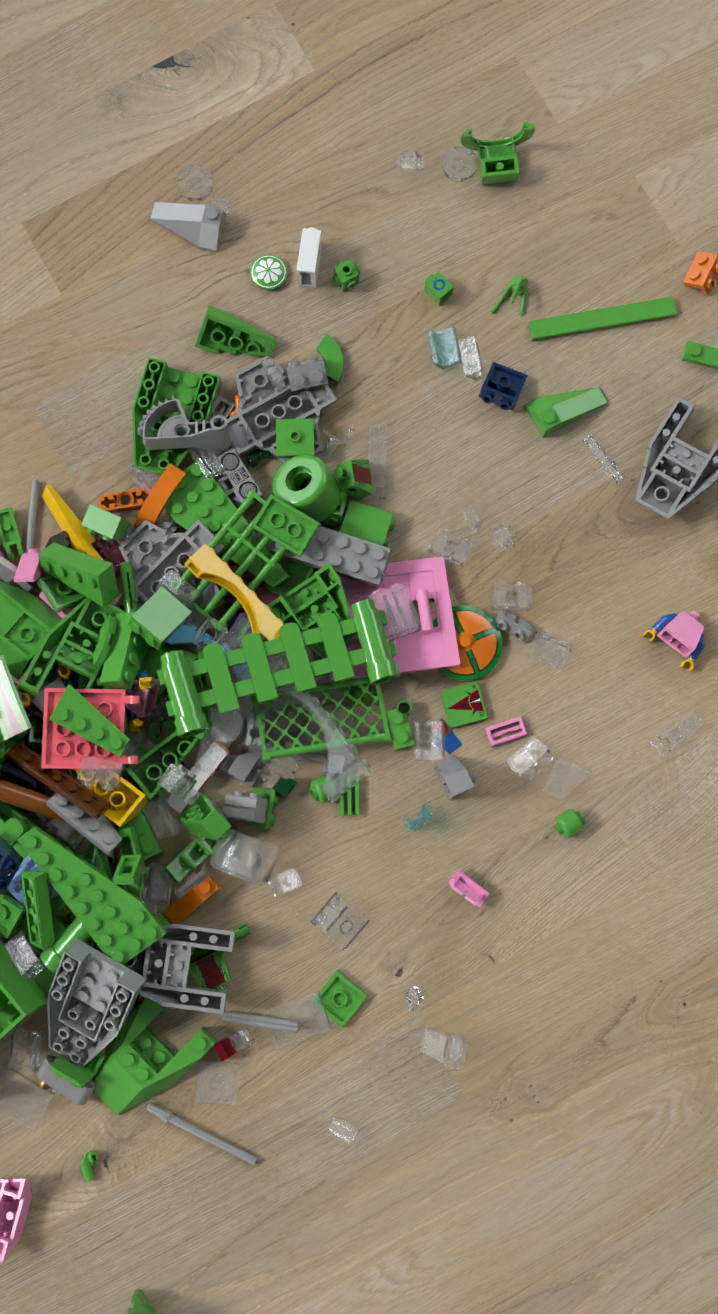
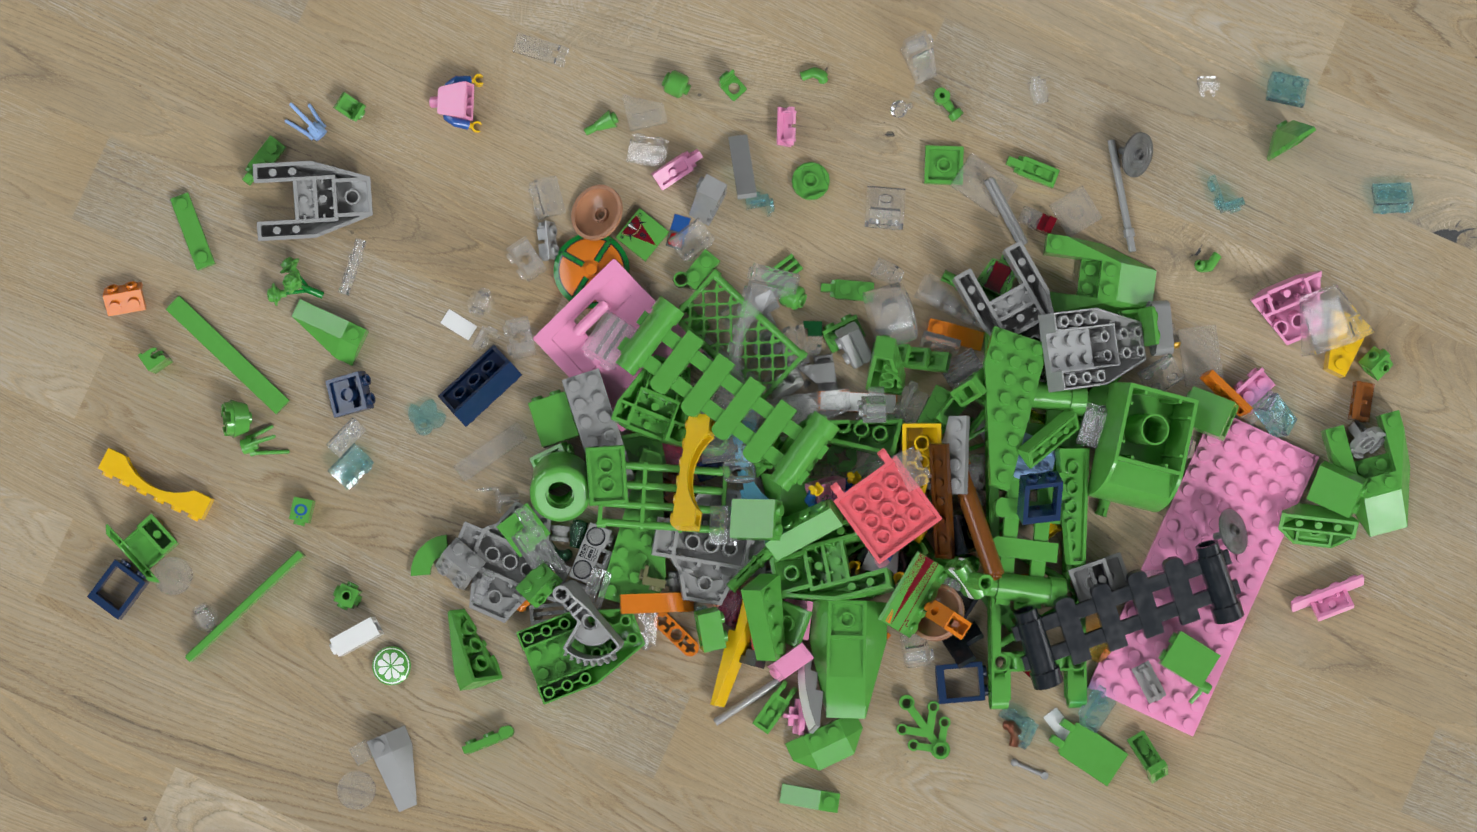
camera: 130 degrees left, 5 degrees up
bright green wing [49,684,130,757] -> none
bright green tile [92,615,116,667] -> none
bright green torso [334,459,374,499] -> none
bright pink tile [485,716,528,747] -> none
none -> dark blue window [87,559,150,620]
none -> yellow arch [98,448,215,522]
none -> bright green hinge [138,348,173,374]
none -> bright green tile [185,551,306,662]
none -> bright green cone [221,400,252,438]
none -> bright green plant [267,257,324,306]
none -> clear light blue plate [408,399,446,436]
none -> dark blue slope [438,345,522,427]
none -> white sticker [441,309,477,340]
none -> bright green hinge [462,725,514,755]
none -> clear bracket [511,506,567,574]
none -> bright green bracket [515,560,563,608]
none -> light grey wheel [550,525,570,542]
none -> clear green cone [569,519,588,549]
none -> nougat dish [571,185,623,241]
none -> bright green cone [584,110,619,135]
none -> olive bracket [639,565,666,592]
none -> bright pink hinge [651,149,703,190]
none -> bright green bracket [719,69,747,101]
none -> light grey tile [728,134,757,199]
none -> bright green tile [792,162,830,201]
none -> bright green arm [800,67,828,84]
none -> bright green hinge [821,279,874,302]
none -> clear wedge [914,274,983,332]
none -> bright green leg [933,88,964,122]
none -> bright green hinge [1005,156,1060,188]
none -> flat silver shield [1118,132,1153,177]
none -> clear tile [1197,76,1219,97]
none -> clear light blue bracket [1207,174,1245,214]

